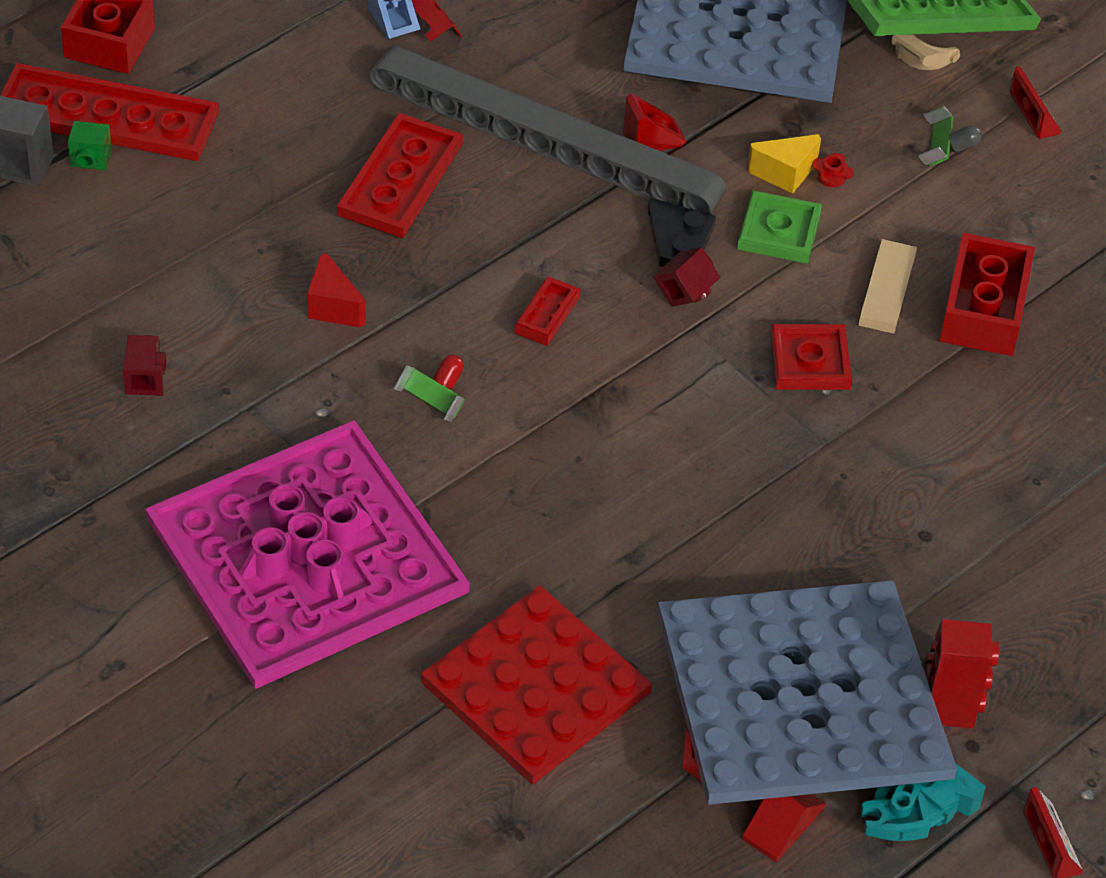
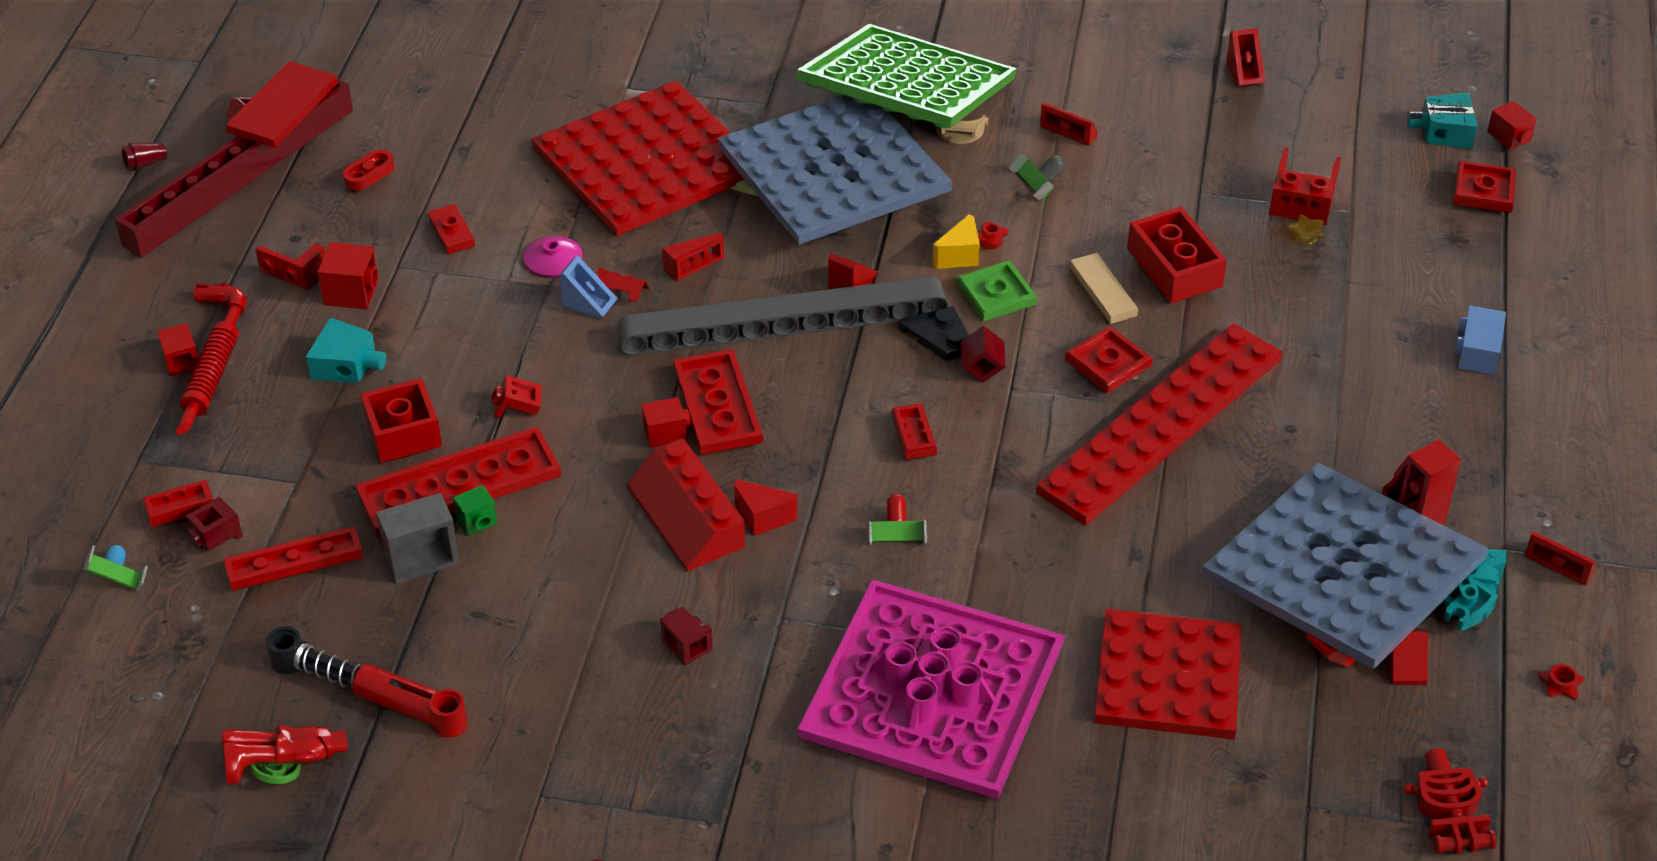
camera: 35 degrees left, 5 degrees down
none -> red bracket [491,375,542,418]
none -> red slope [627,438,745,572]
none -> red brick [641,397,691,448]
none -> red slope [662,233,725,281]
none -> red plate [1036,323,1283,526]

